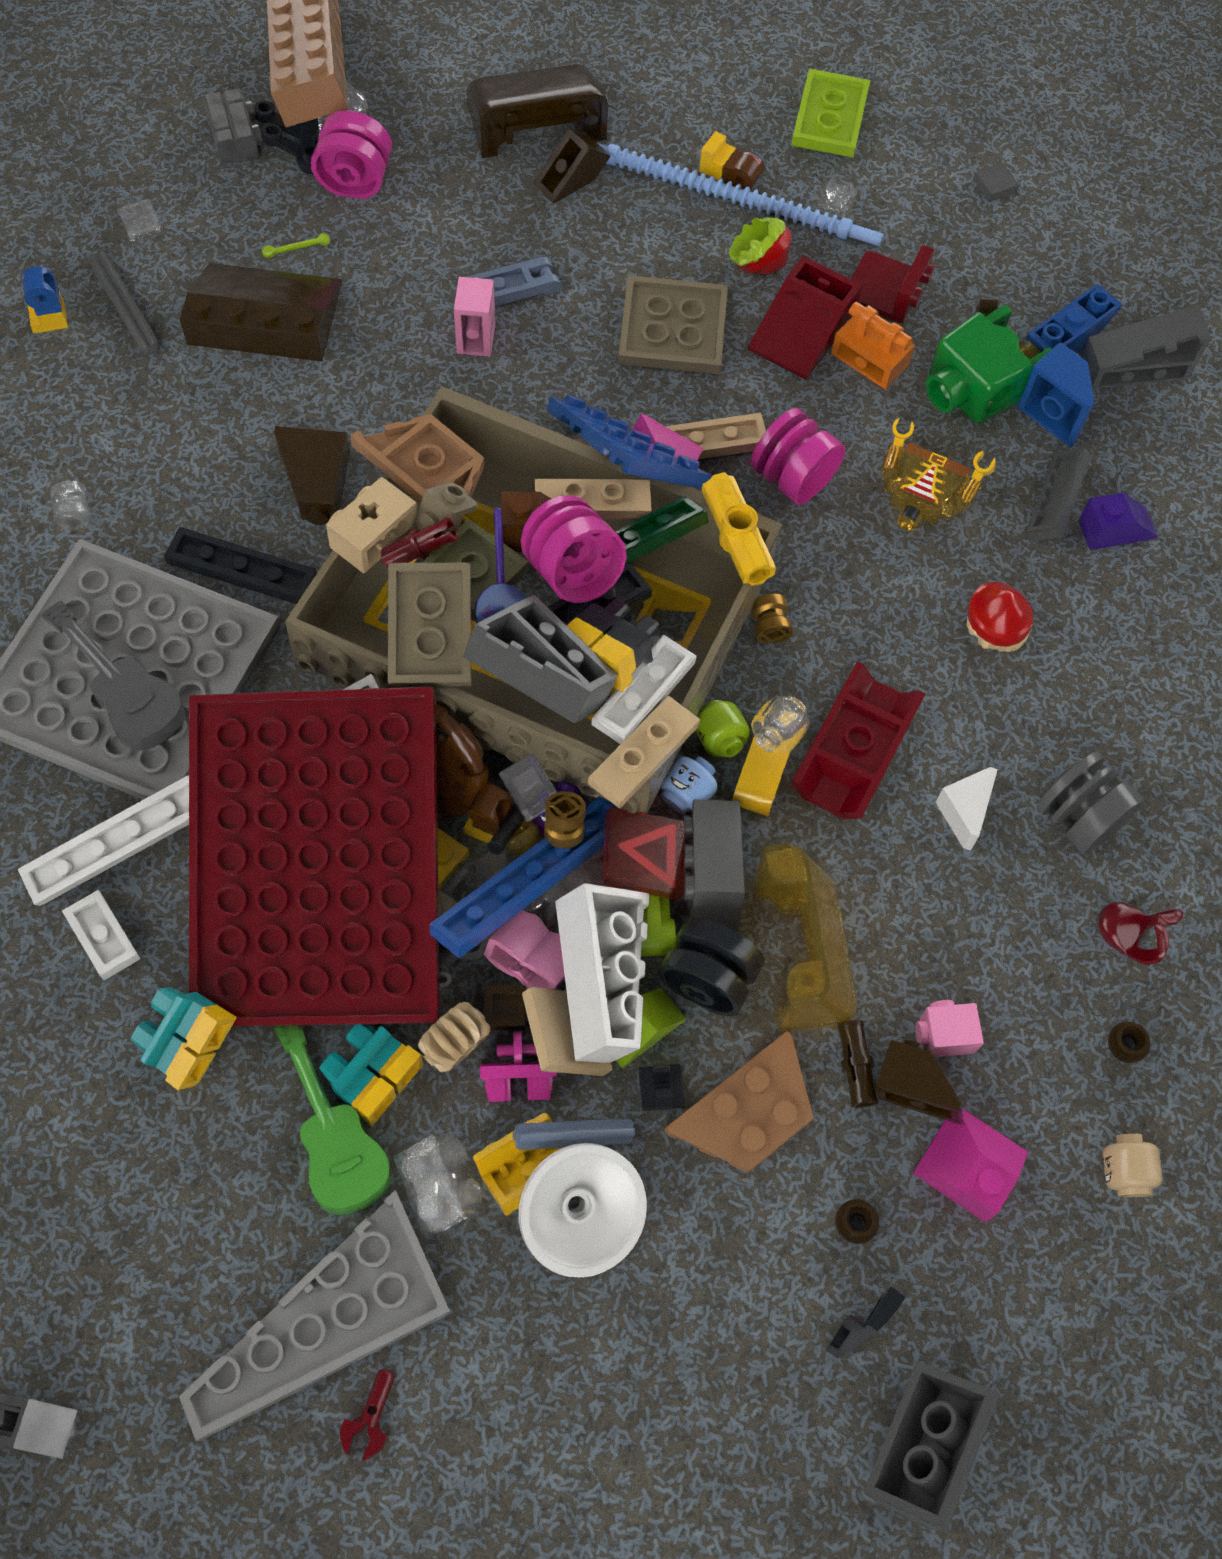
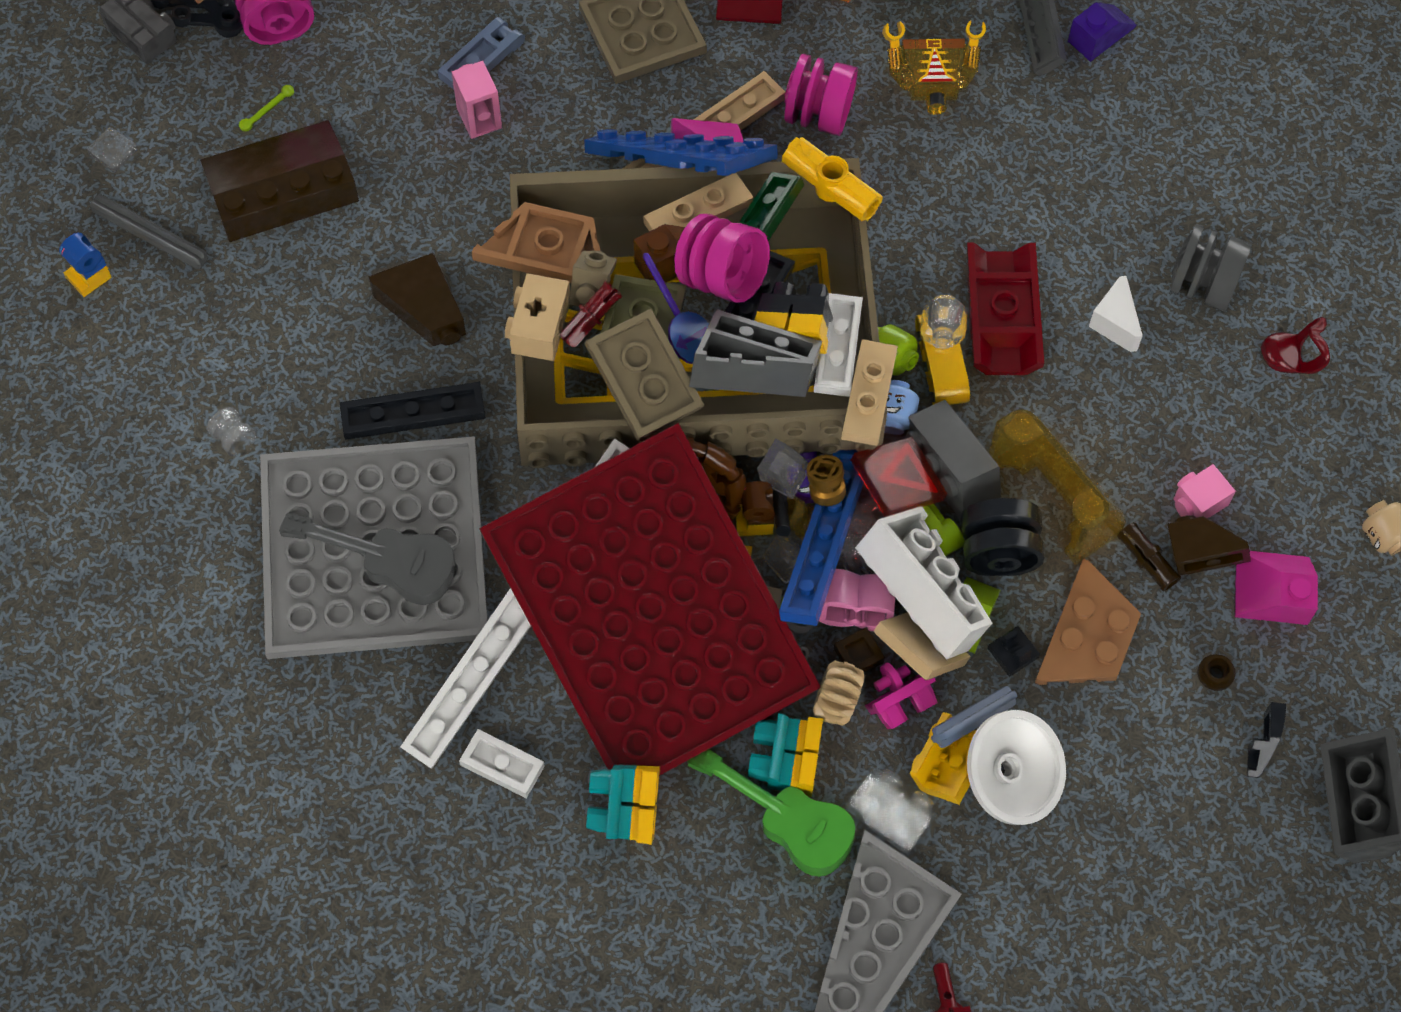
camera: 25 degrees left, 0 degrees up
pearl gold wheel [751,594,793,644] -> none
red hair [967,582,1033,652] -> none
dark brown plate [1108,1022,1150,1063] -> none

